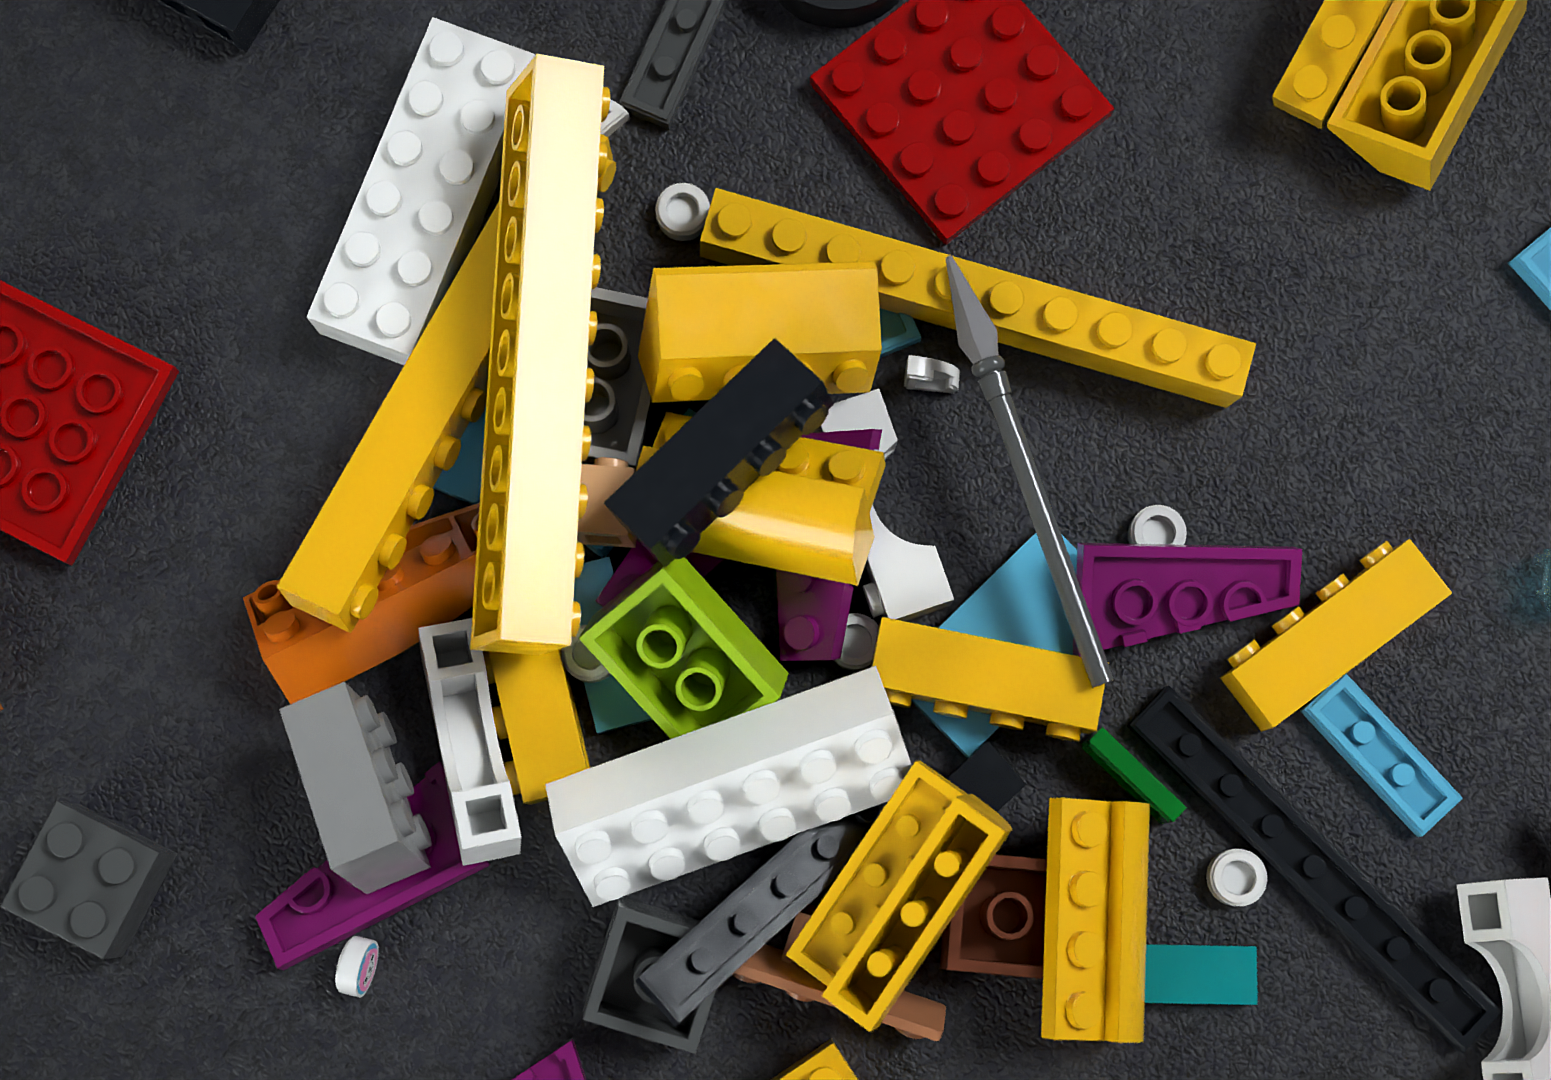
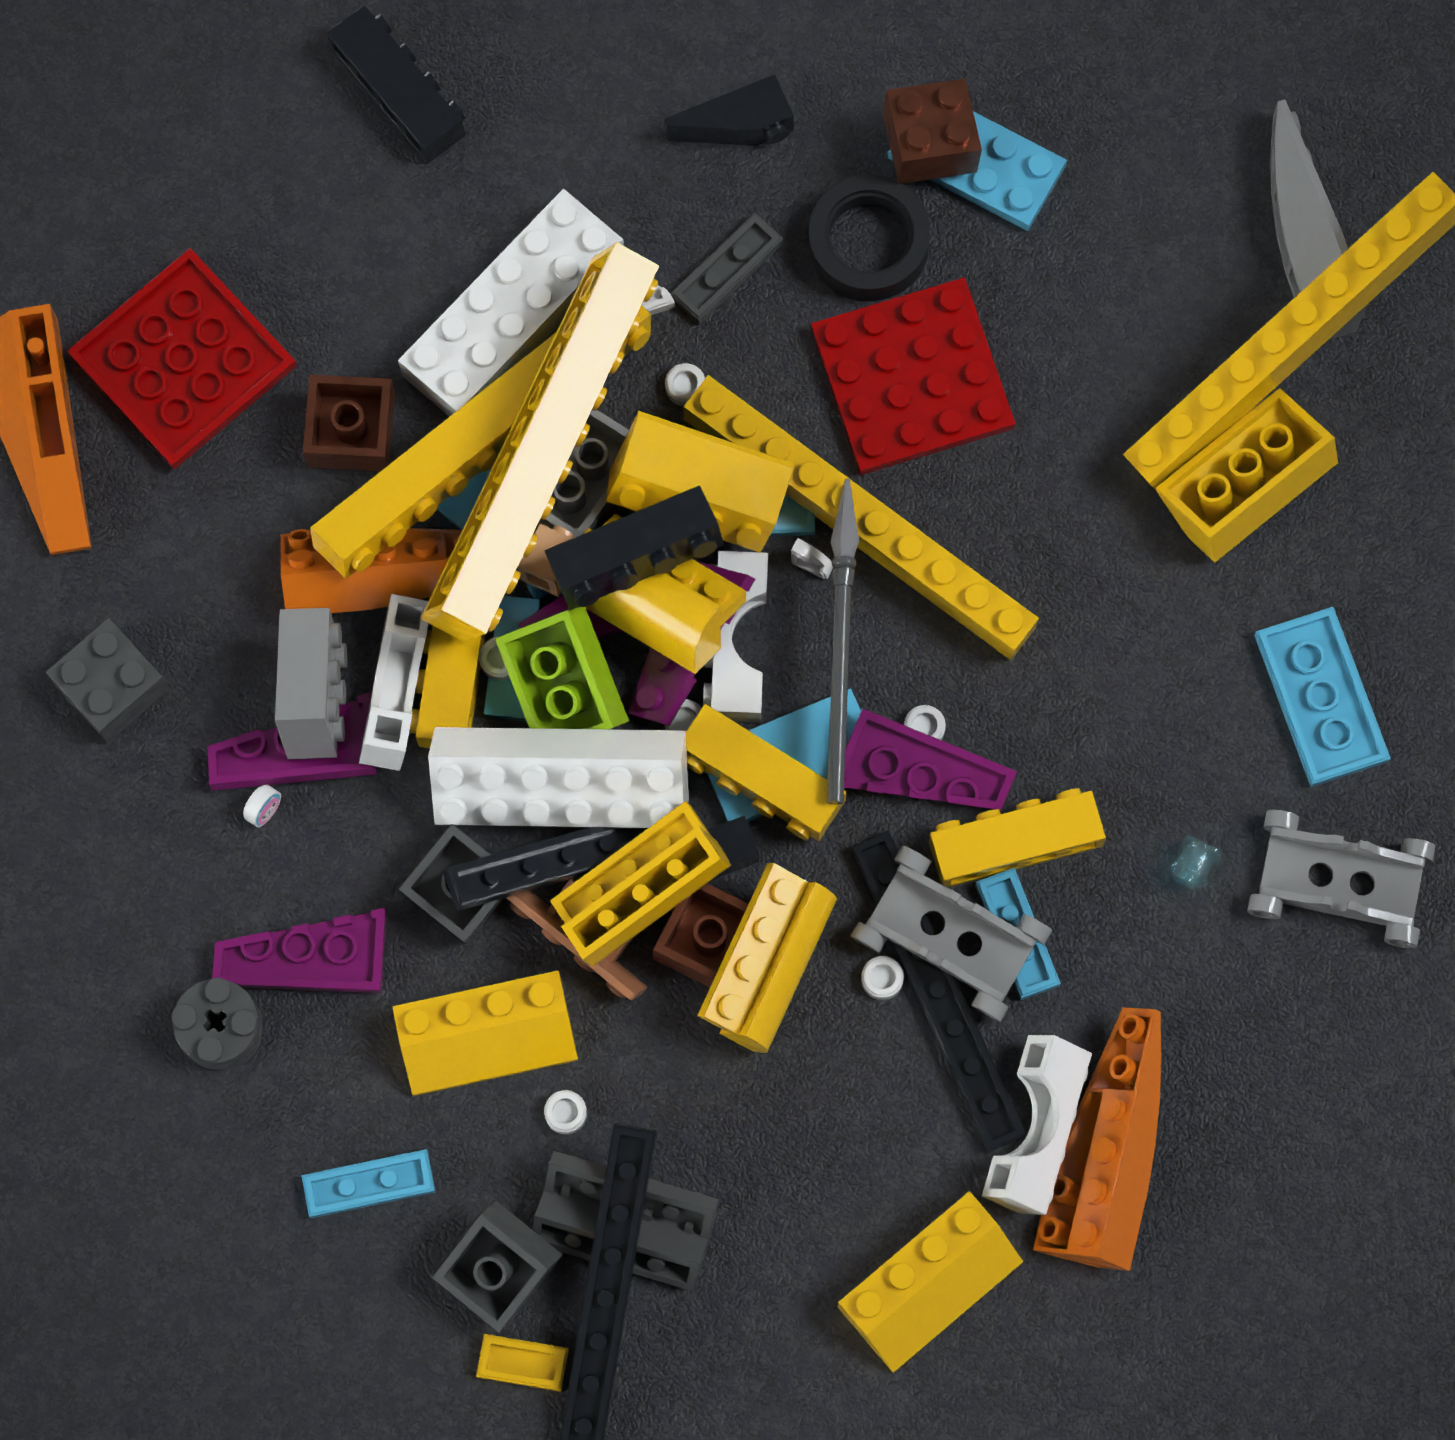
camera: 25 degrees right, 5 degrees down
green tile [1081,727,1187,824] -> none
teal tile [1145,944,1258,1005] -> none
none -> copper brick [303,375,396,471]
none -> light grey piece [850,845,1053,1022]

